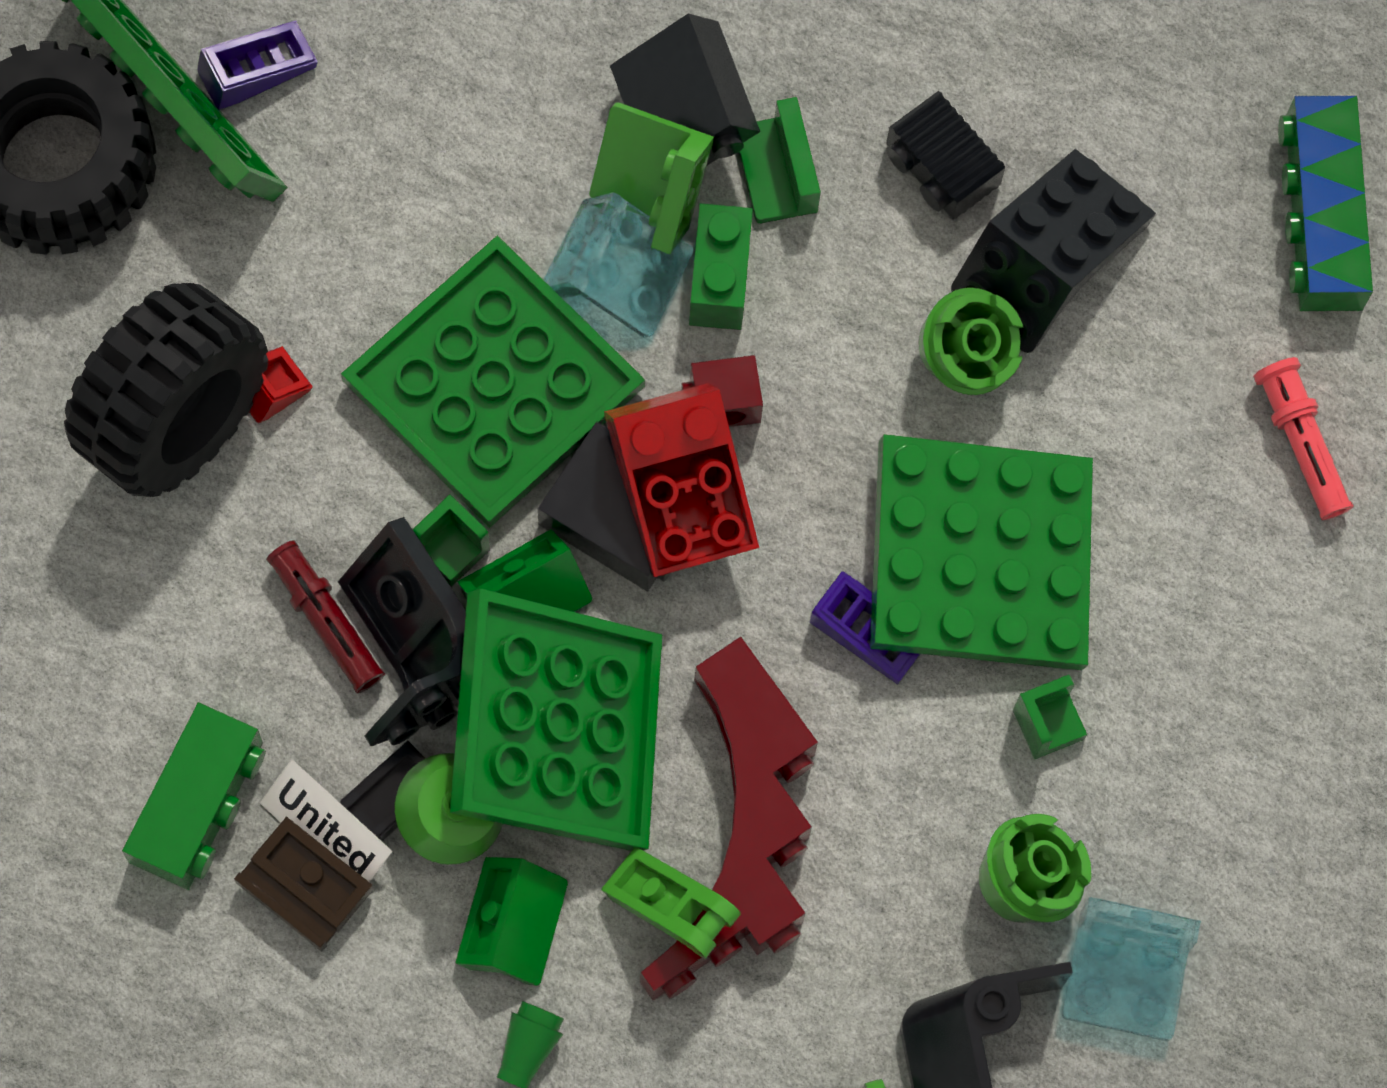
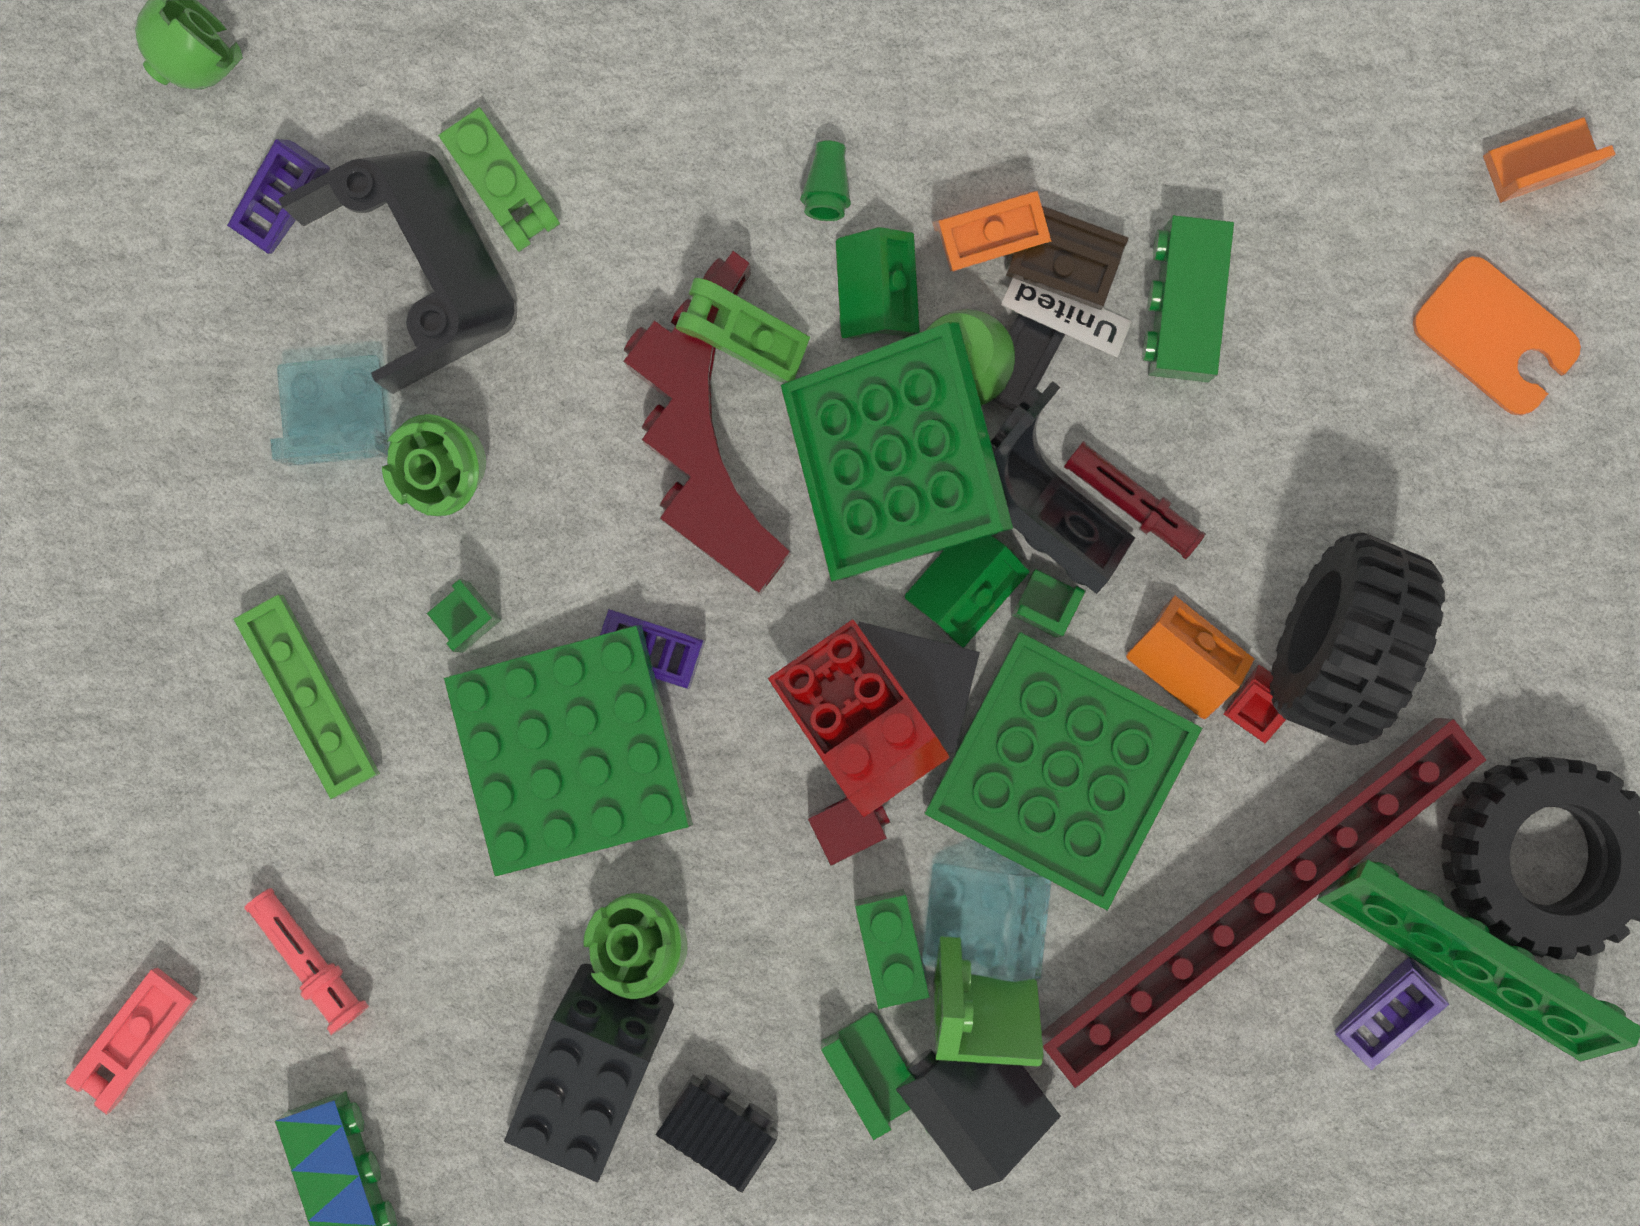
camera: 170 degrees right, 15 degrees up
none -> bright green plate [233,594,380,800]
none -> orange panel [932,191,1051,271]
none -> dark red brick [1042,718,1486,1088]
none -> orange panel [1126,595,1255,719]

